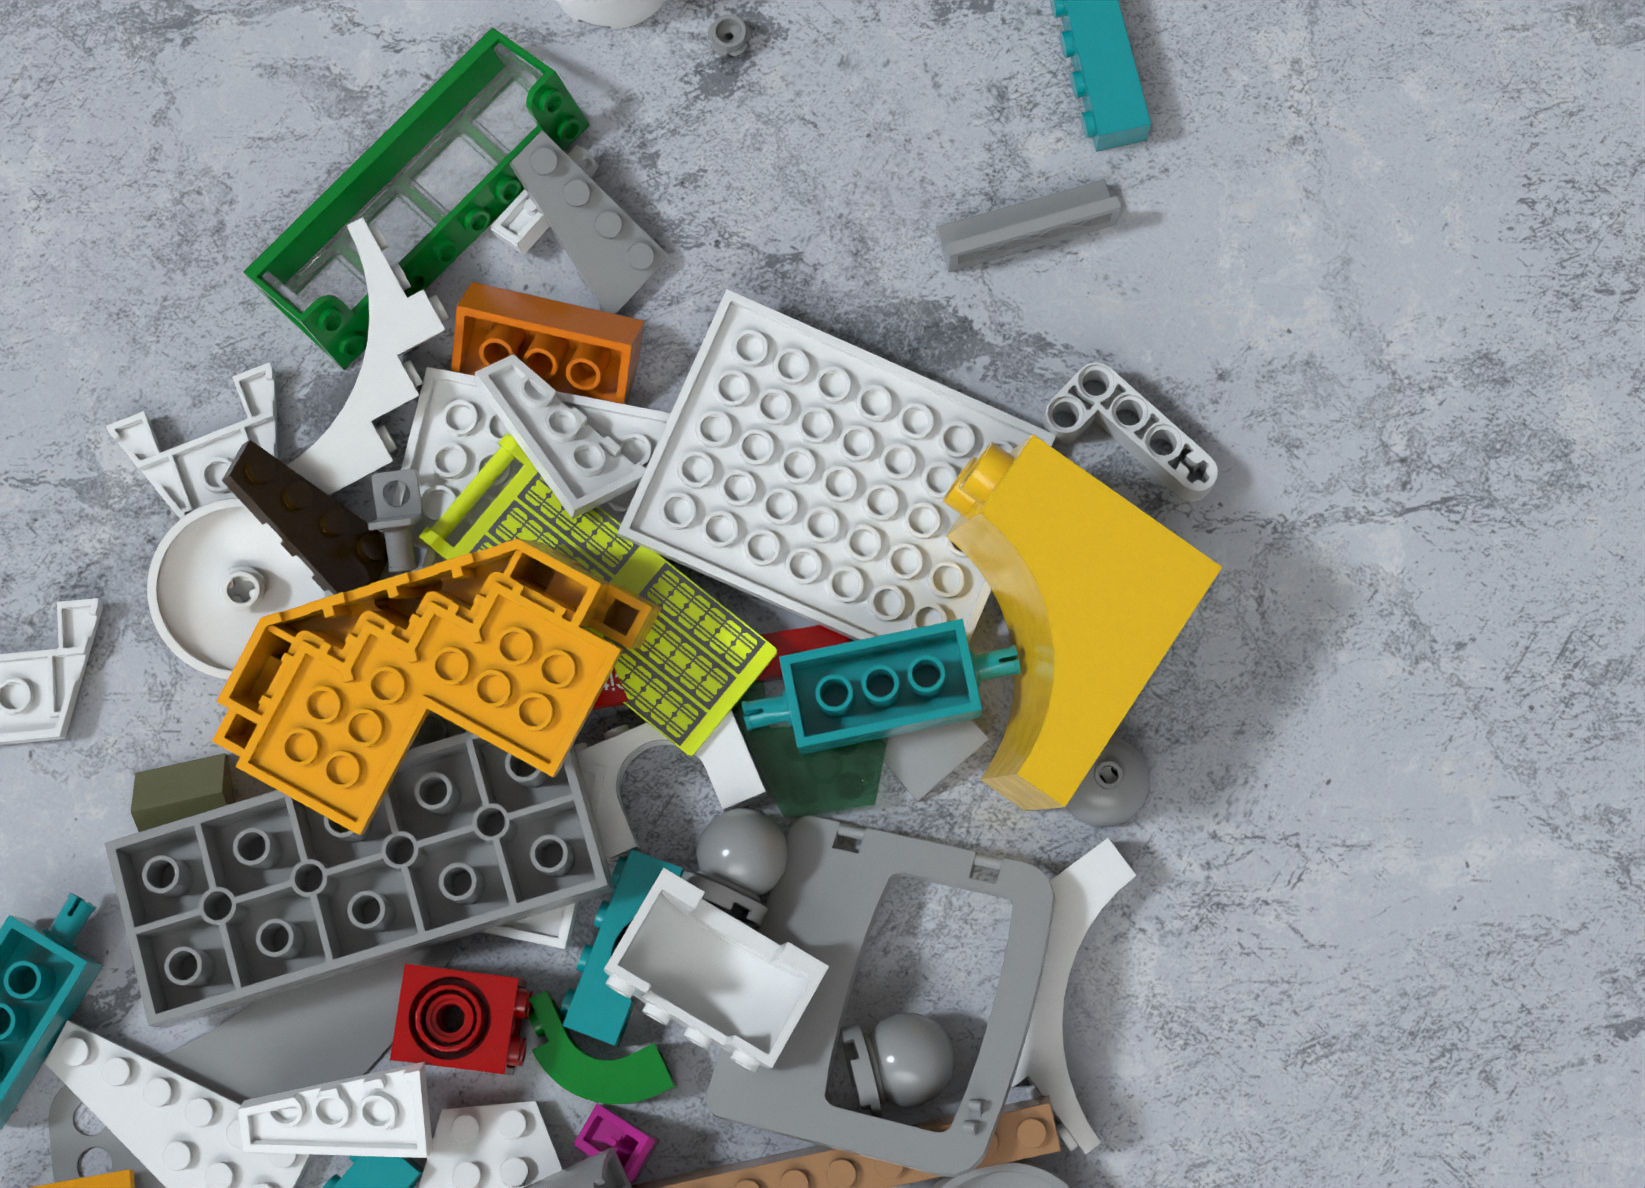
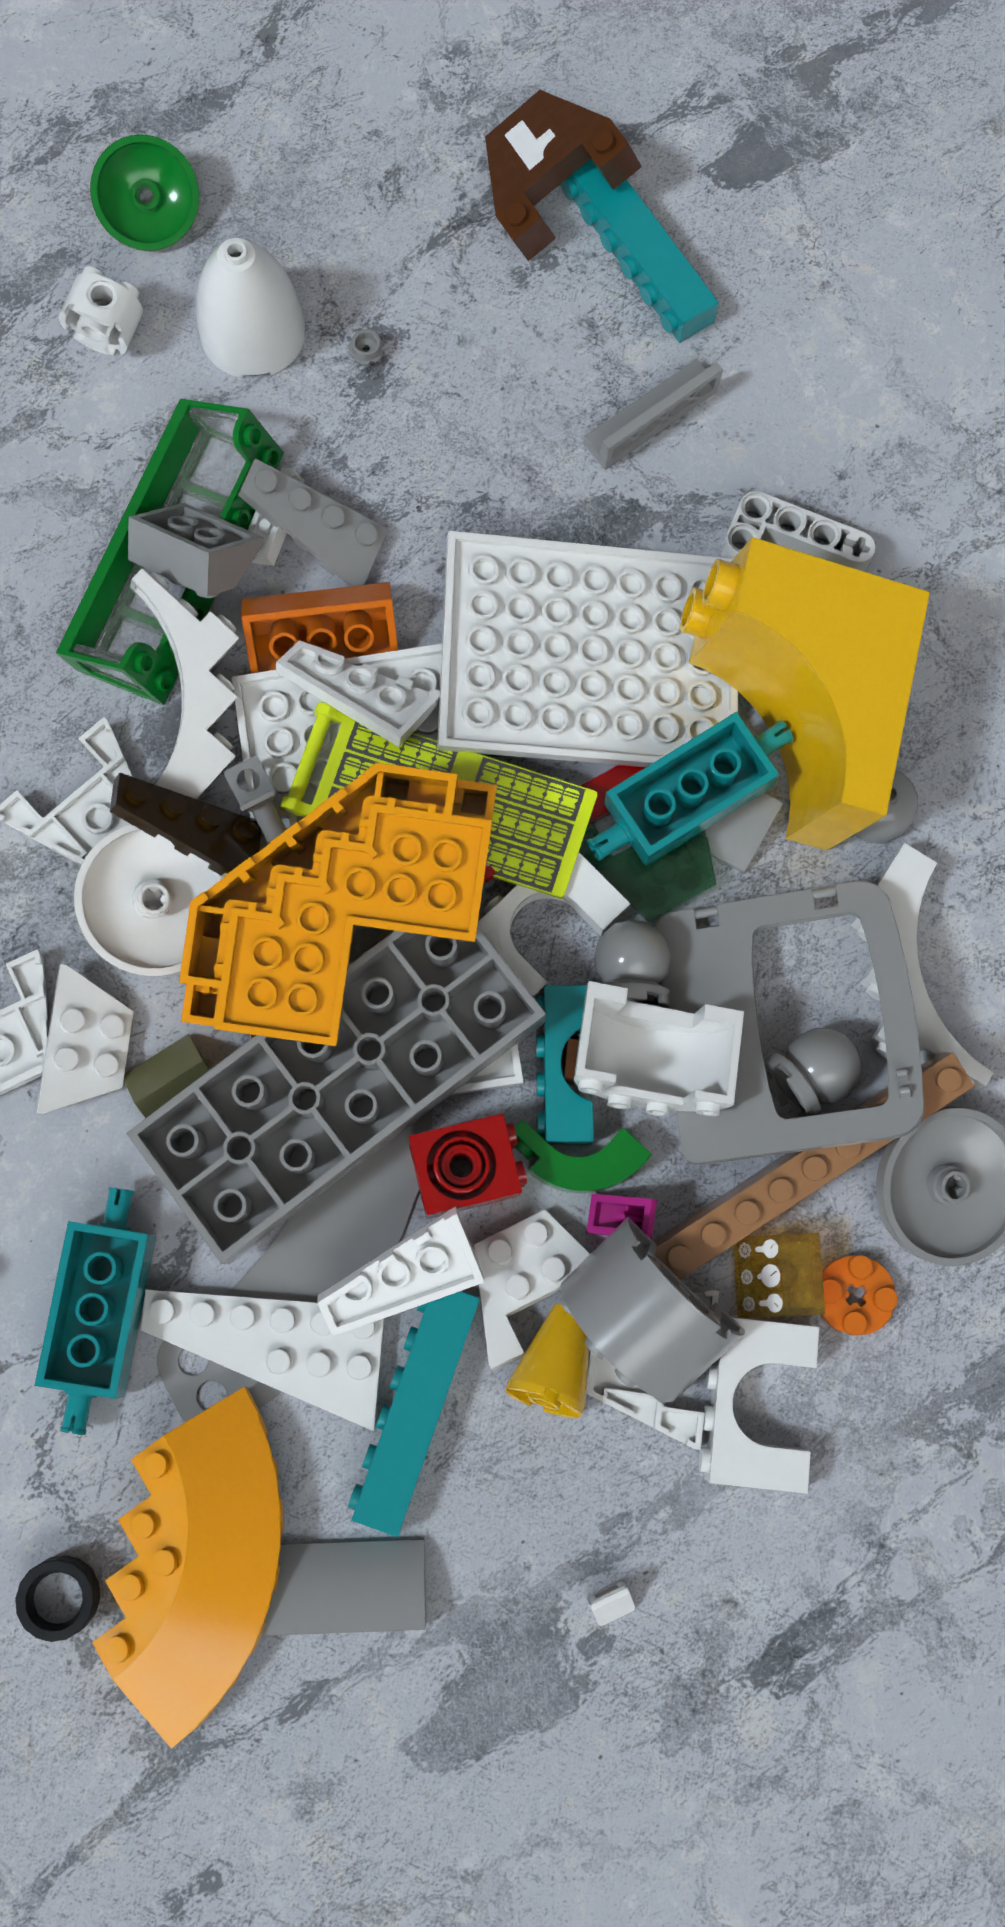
camera: 30 degrees left, 0 degrees up
none -> white wing [36,964,134,1115]
none -> light grey slope [128,503,264,598]

